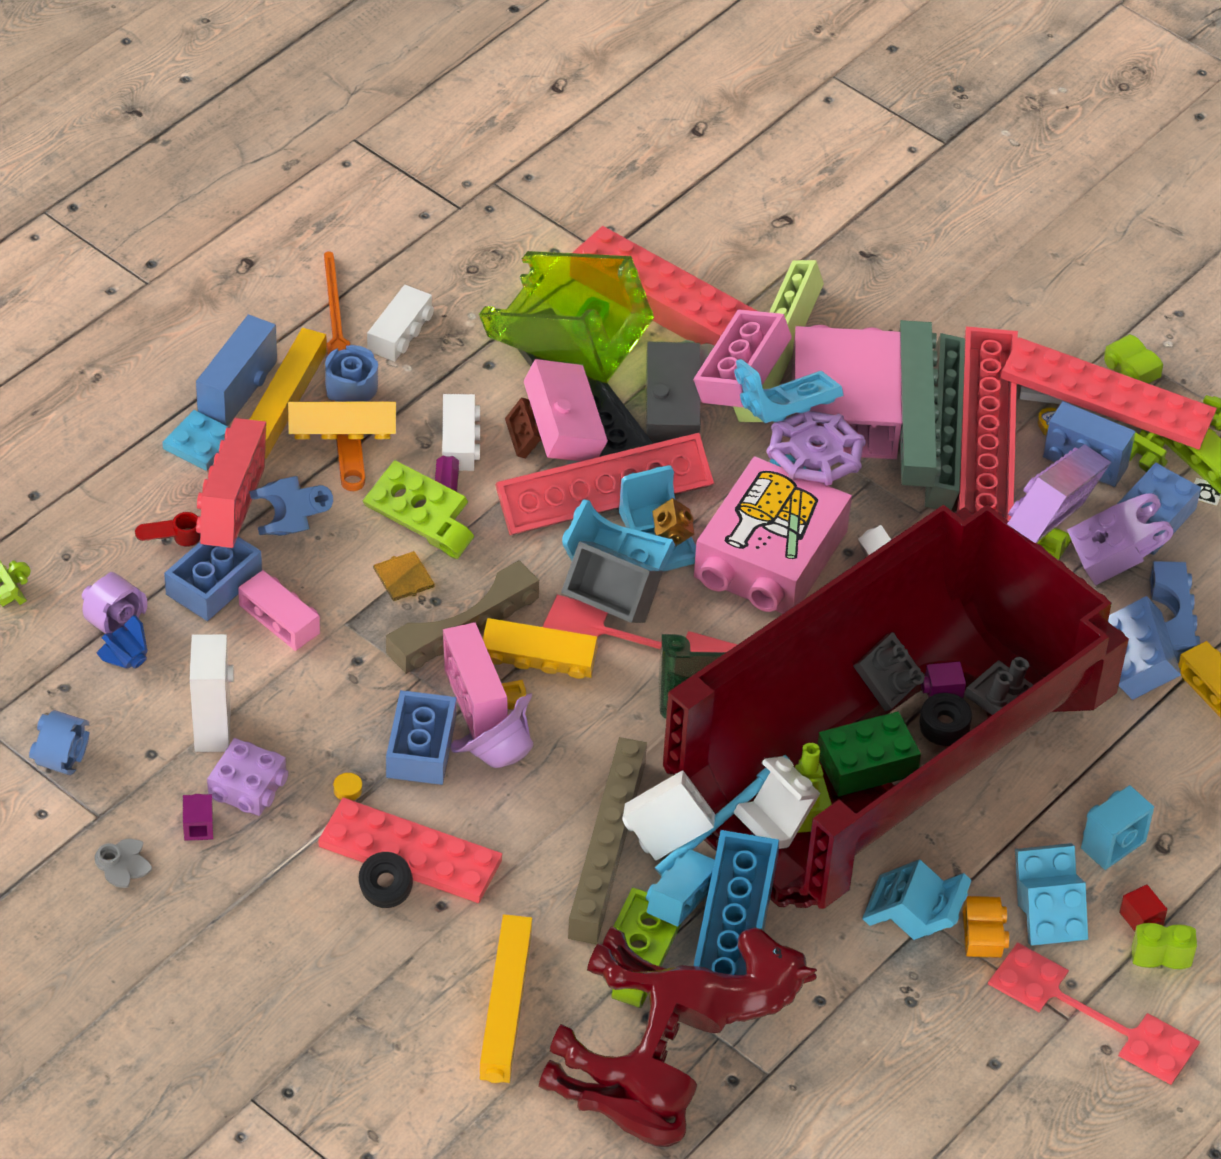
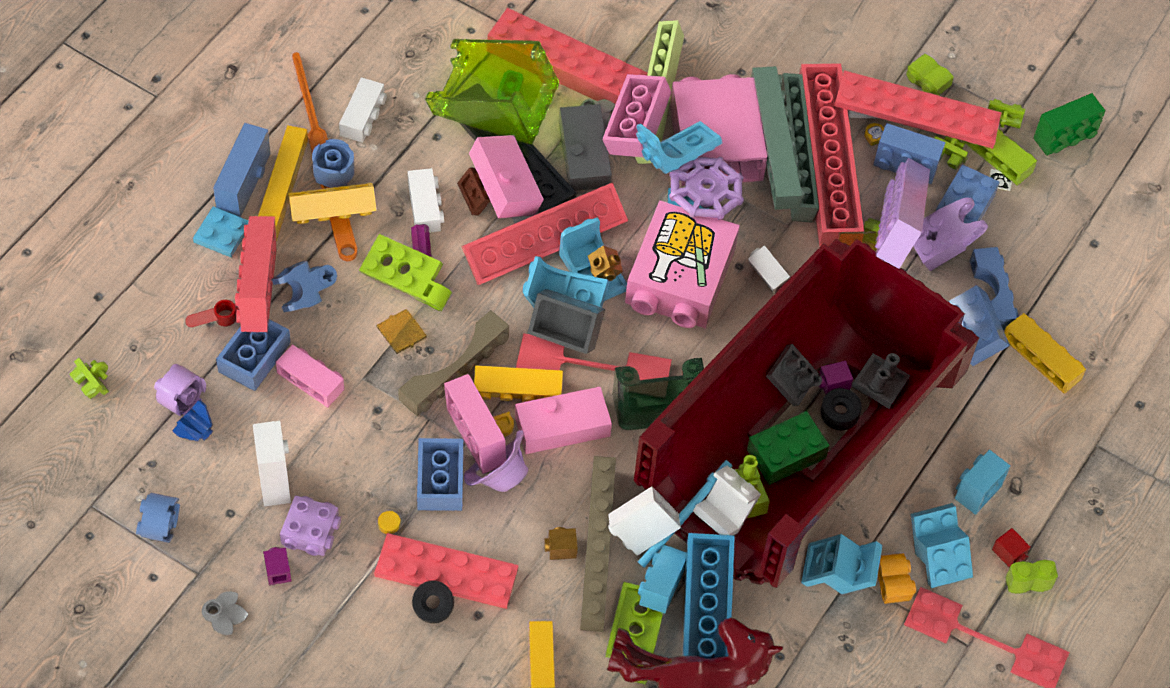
camera: 10 degrees left, 10 degrees up
none -> bright pink brick [515,387,612,454]
none -> pearl gold brick [544,527,578,560]

